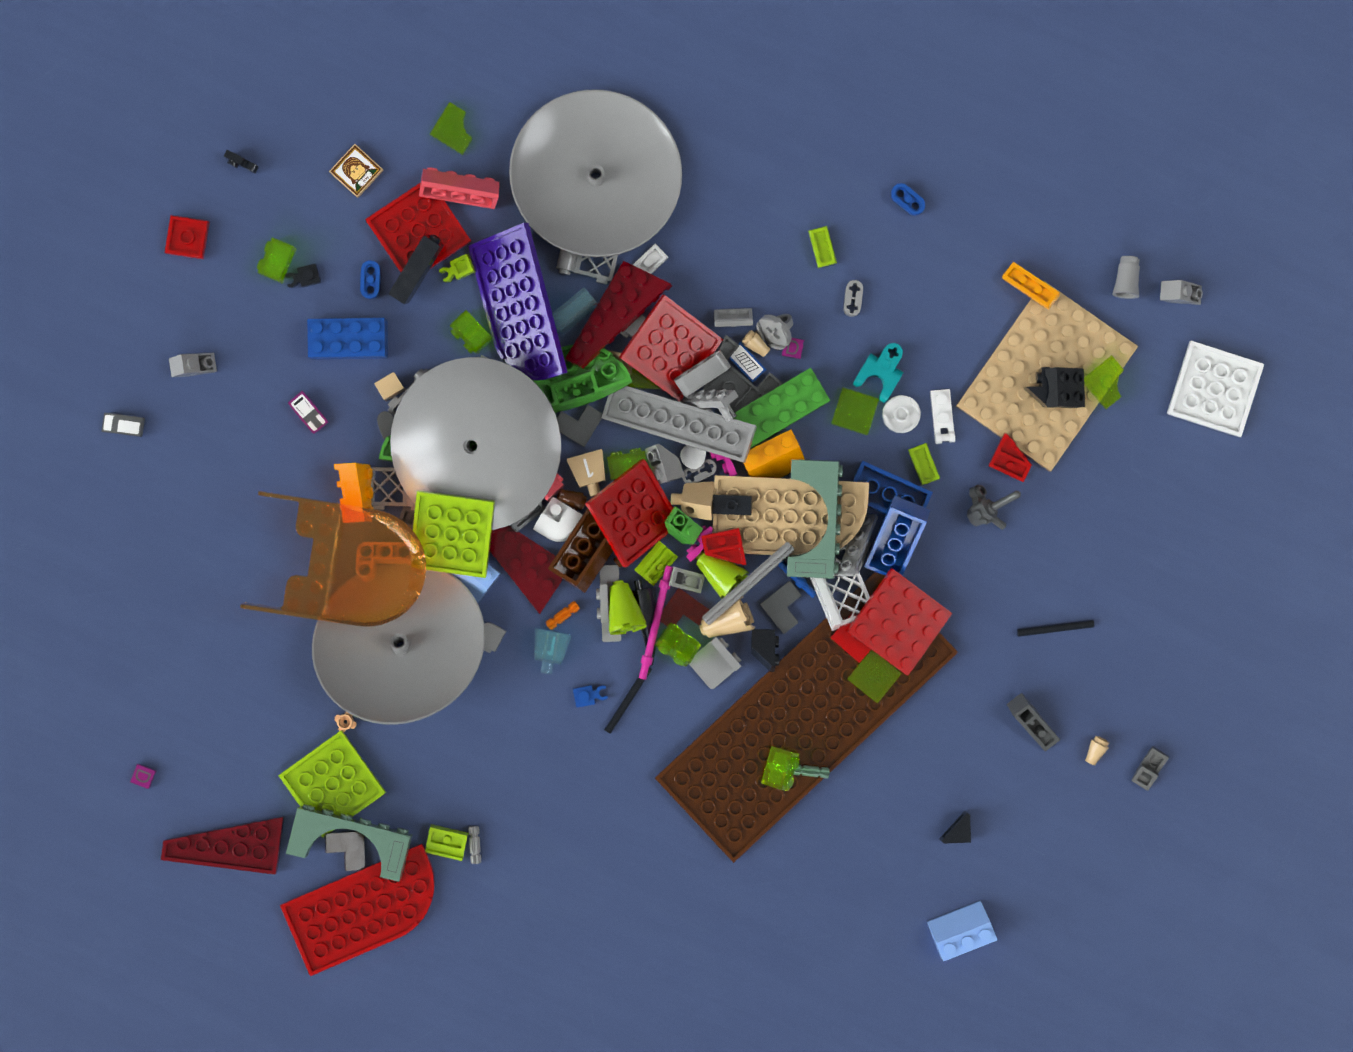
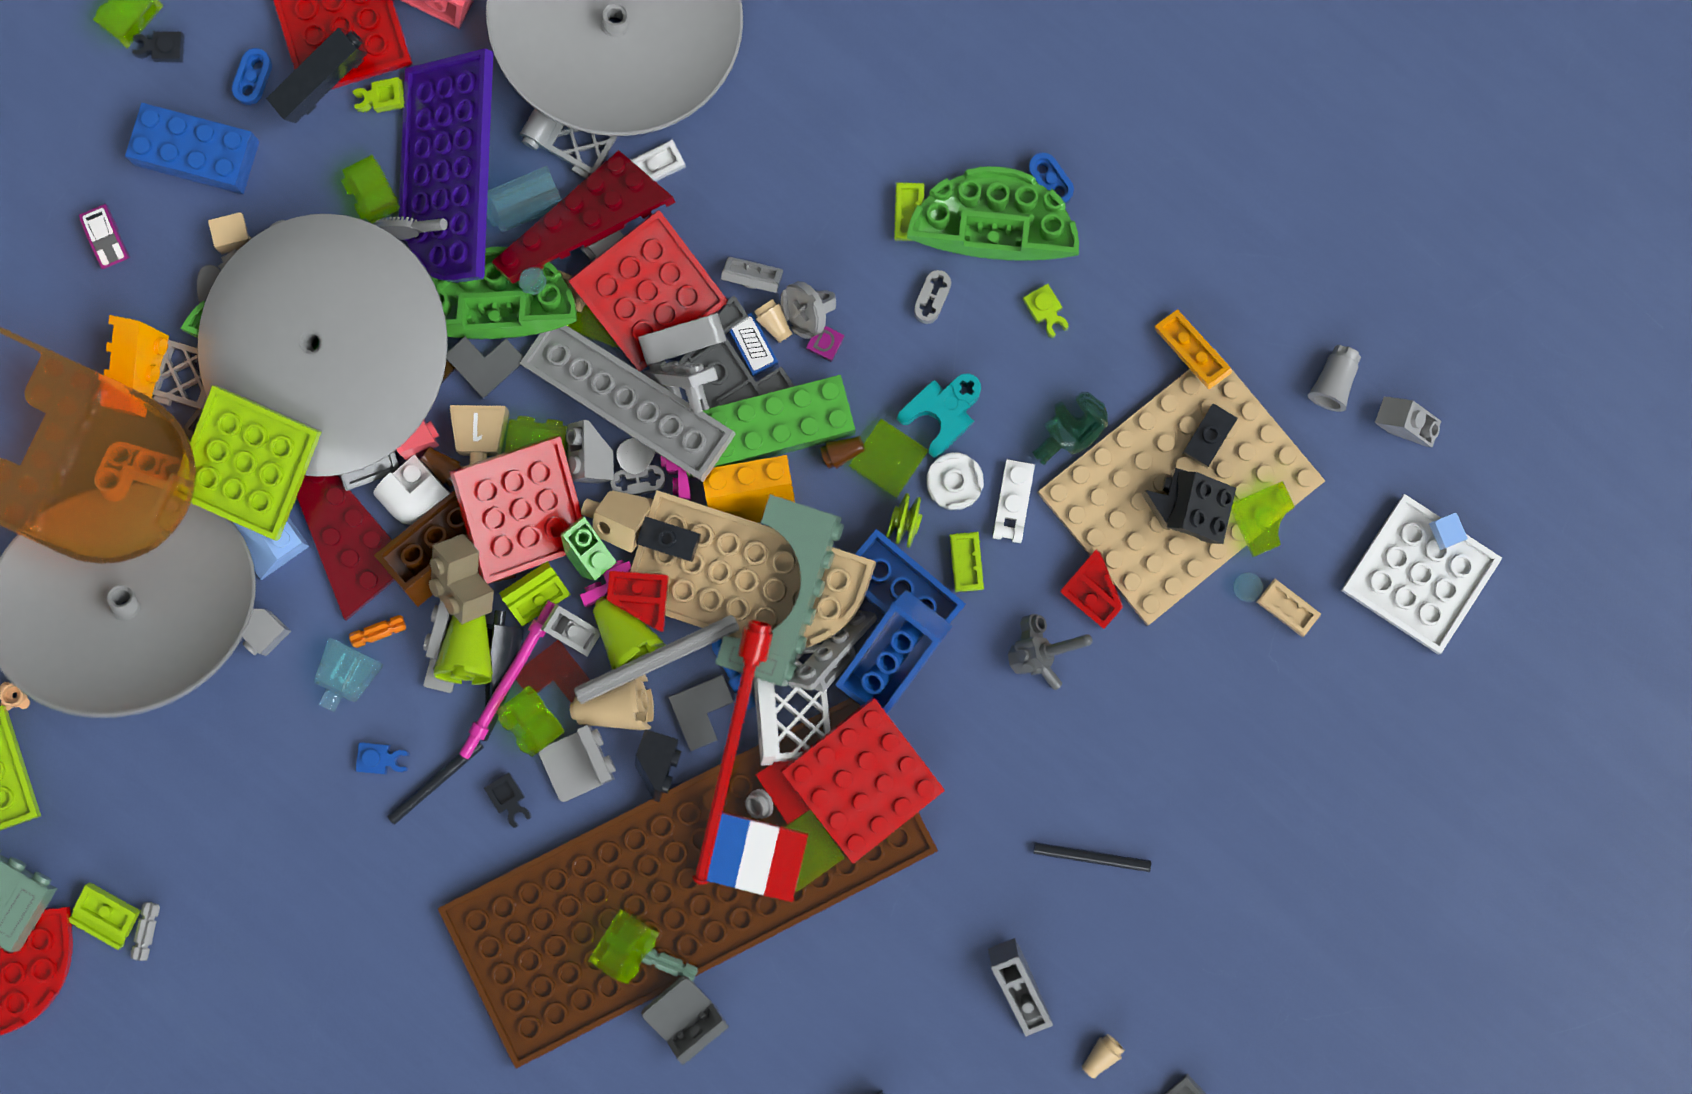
camera: 15 degrees right, 5 degrees down
none -> light grey piece [374,216,448,240]
none -> dark tan brick [429,534,494,624]
none -> black plate [484,773,532,828]
none -> clear light blue plate [519,267,547,295]
none -> dark grey bracket [641,976,729,1065]
none -> flag [692,620,809,902]
none -> light grey plate [746,789,773,818]
none -> reddish brown cone [821,436,866,469]
none -> lime piece [886,493,923,548]
none -> bright green brick [907,166,1079,261]
none -> lime plate [1023,284,1069,338]
none -> clear green piece [1032,392,1108,465]
none -> black plate [1183,403,1238,468]
none -> clear light blue plate [1233,573,1263,602]
none -> tan plate [1256,579,1321,637]
none -> light blue slope [1429,513,1468,550]

